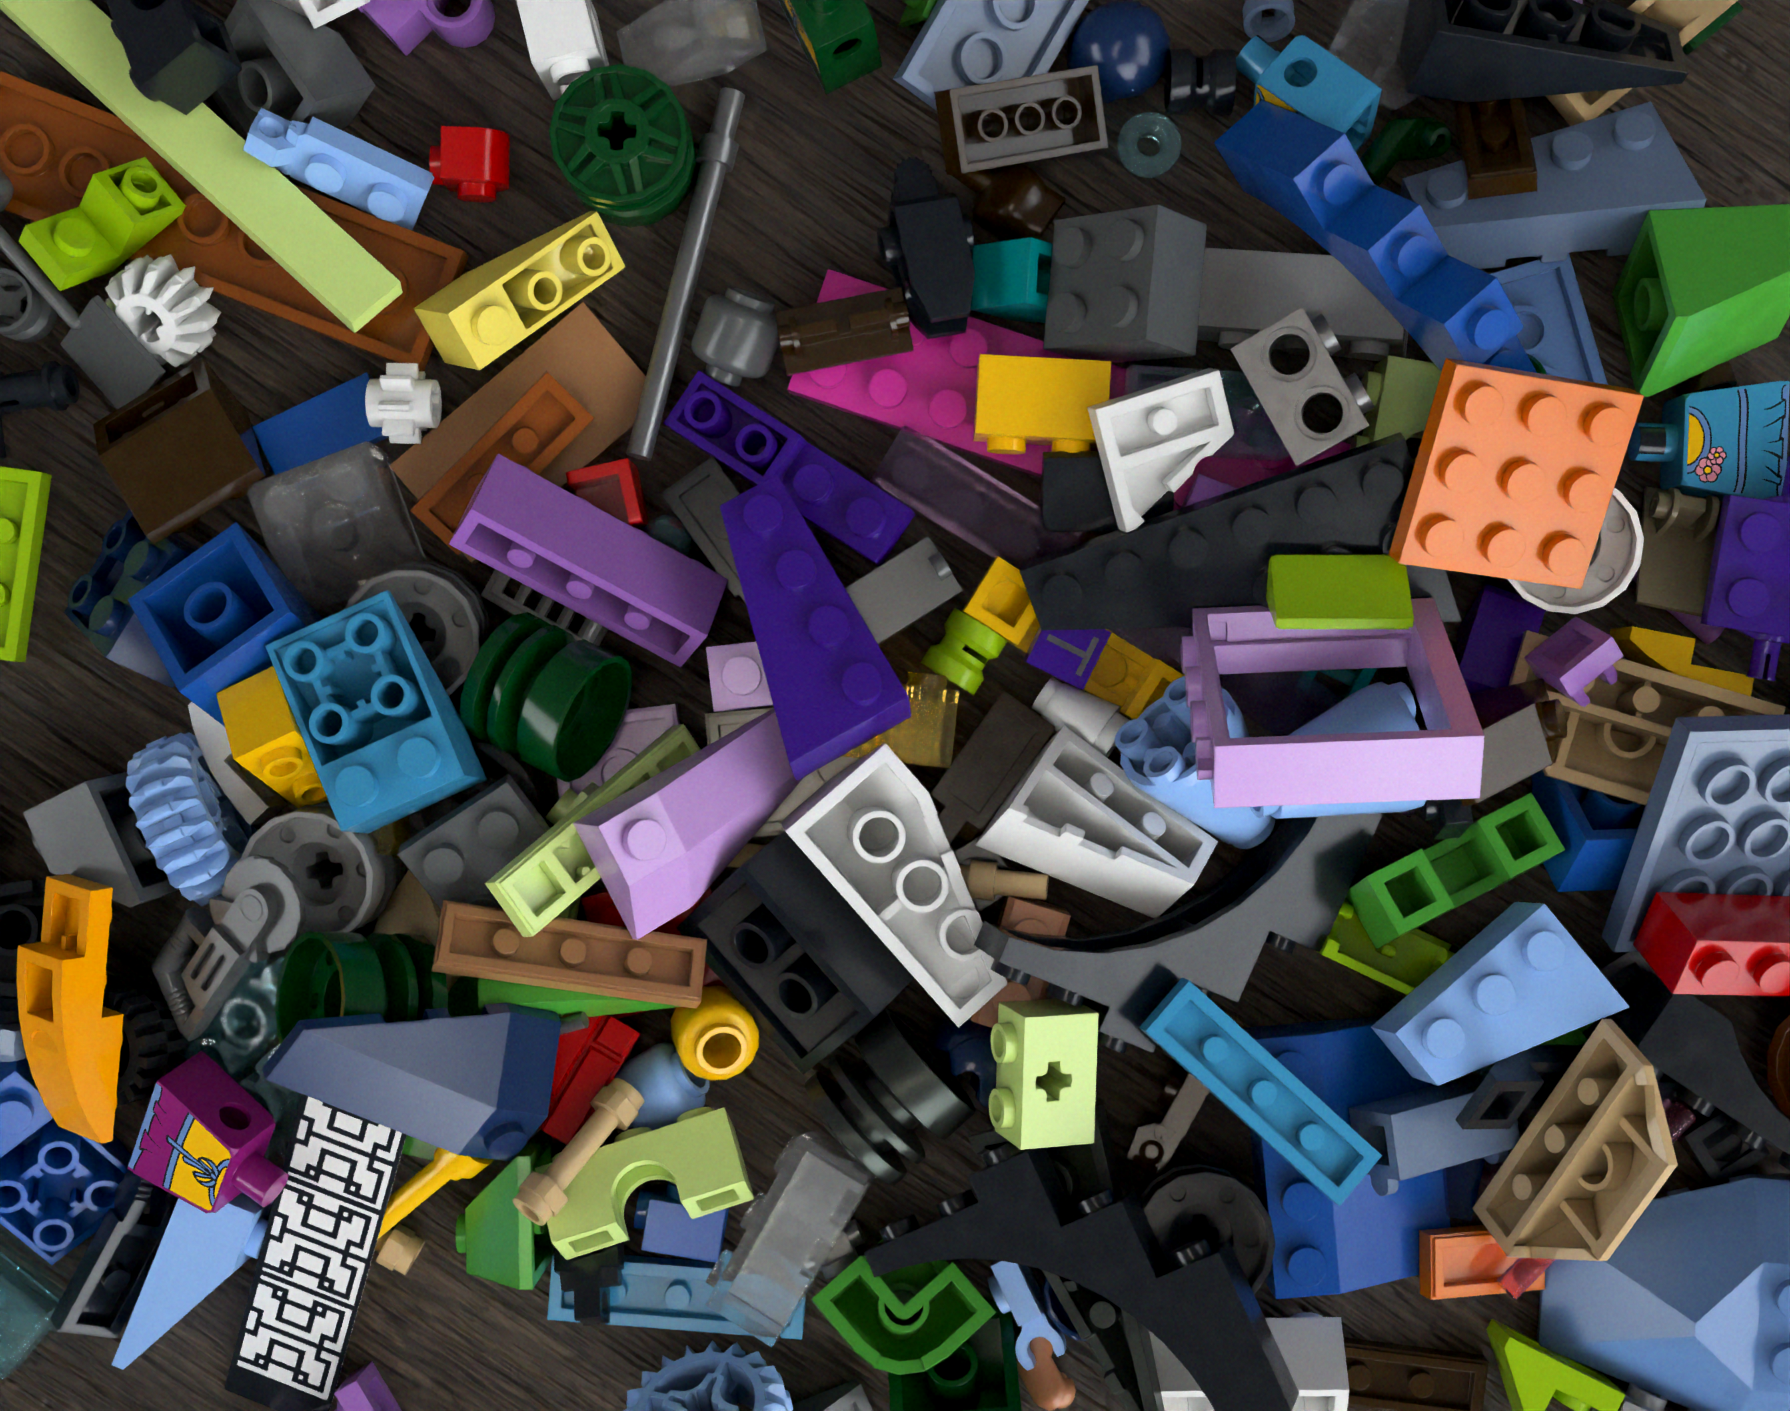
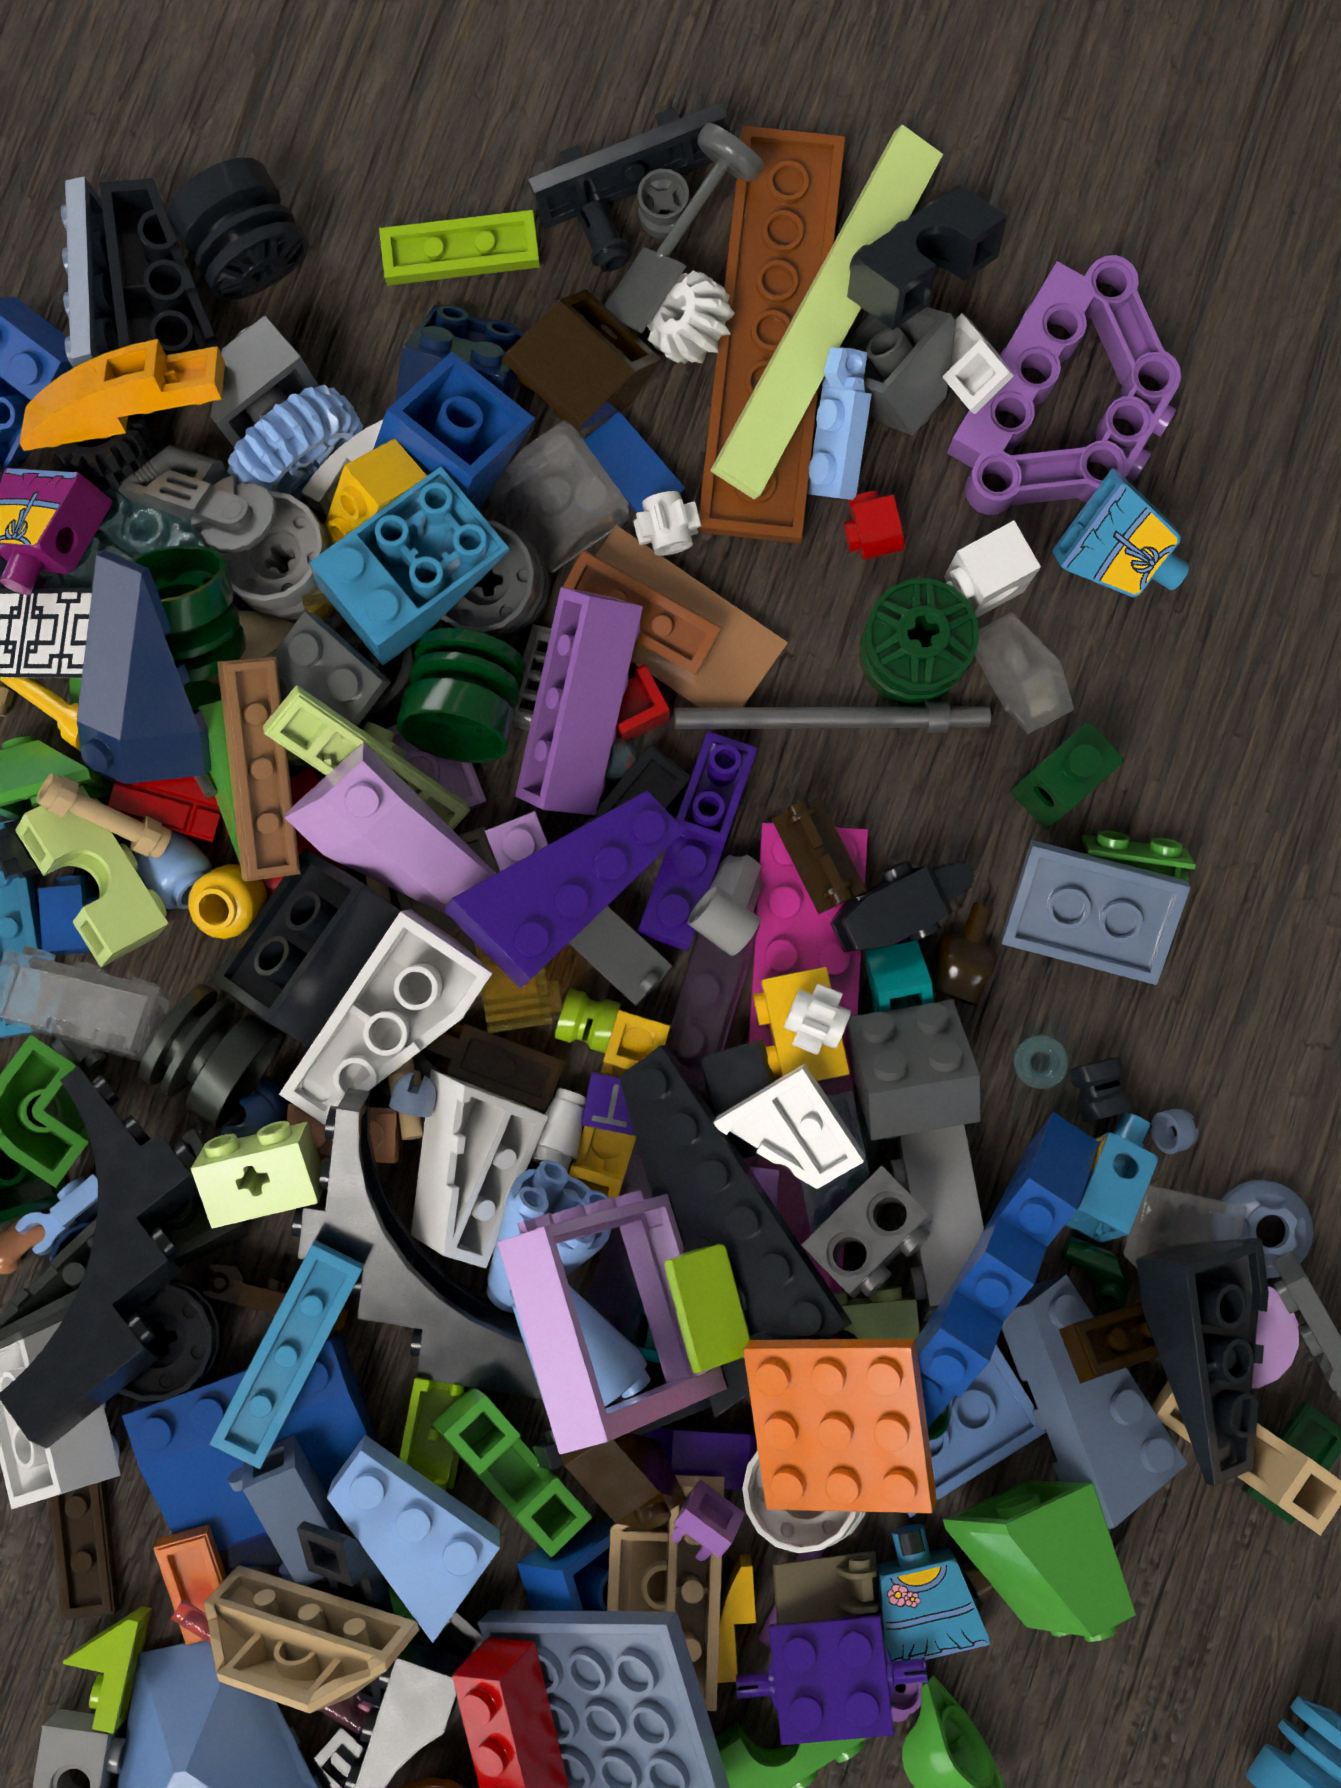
camera: 75 degrees right, 5 degrees down
lime slope [19,157,186,291] -> none
light yellow slope [413,211,626,370] -> none
dark grey head [691,286,779,387] -> none
dark brown piece [934,65,1108,175] -> none
dark blue hair [1067,0,1171,103] -> none
none -> sand blue hinge [389,1073,436,1117]
none -> light grey piece [687,855,763,956]
none -> white gear [783,983,851,1055]

